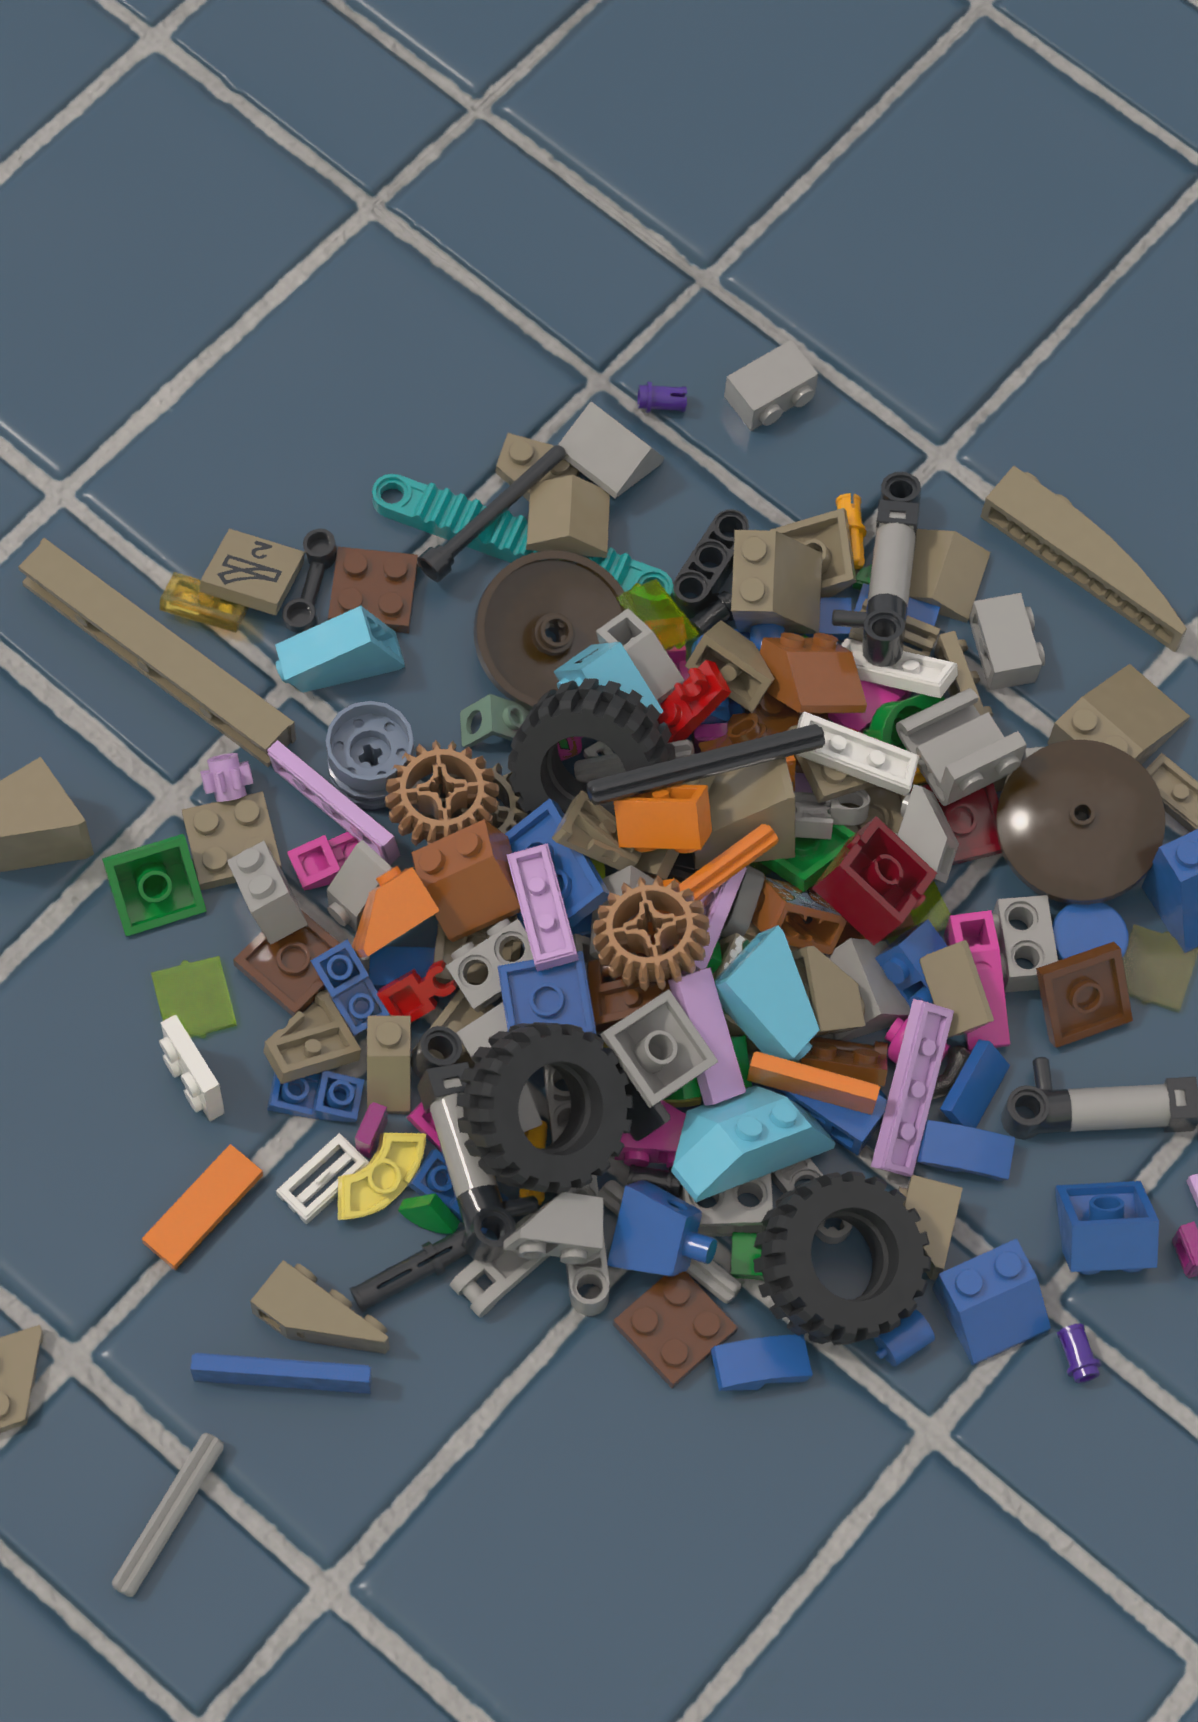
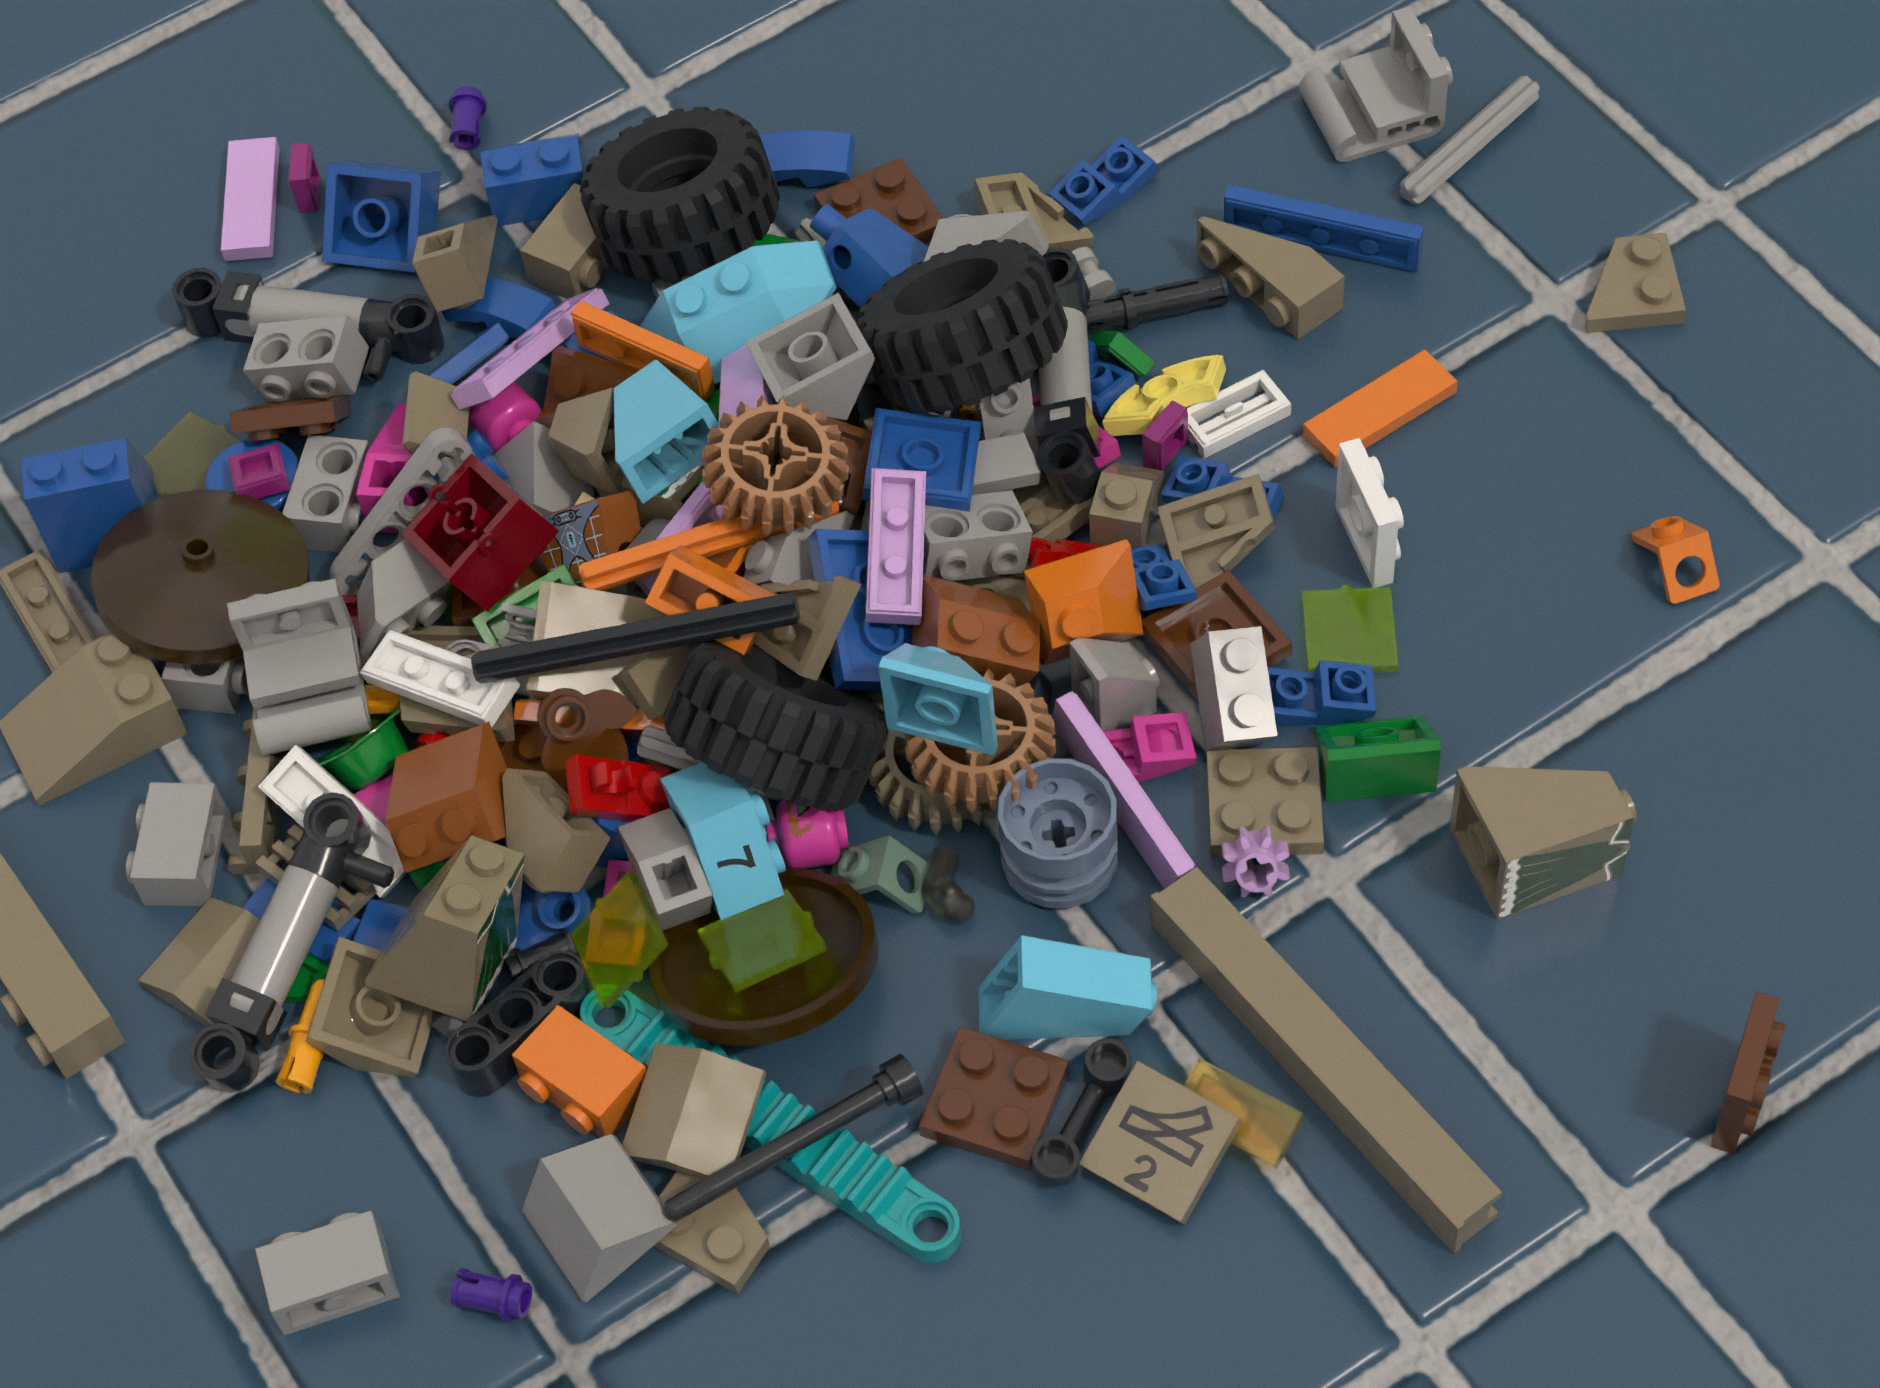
camera: 155 degrees left, 10 degrees down
none -> magenta tile [228,443,291,499]
none -> light grey brick [243,315,369,402]
none -> light grey beam [329,428,474,595]
none -> dark tan slope [412,214,498,312]
none -> orange brick [512,1005,647,1137]
none -> clear neon green piece [697,889,827,993]
none -> medium azure slope [878,643,998,756]
none -> clear smoke arm [921,847,975,924]
none -> dark tan wing [973,172,1094,251]
none -> blue slope [1048,135,1159,225]
none -> blue slope [1268,660,1376,726]
none -> light grey piece [1299,6,1453,162]

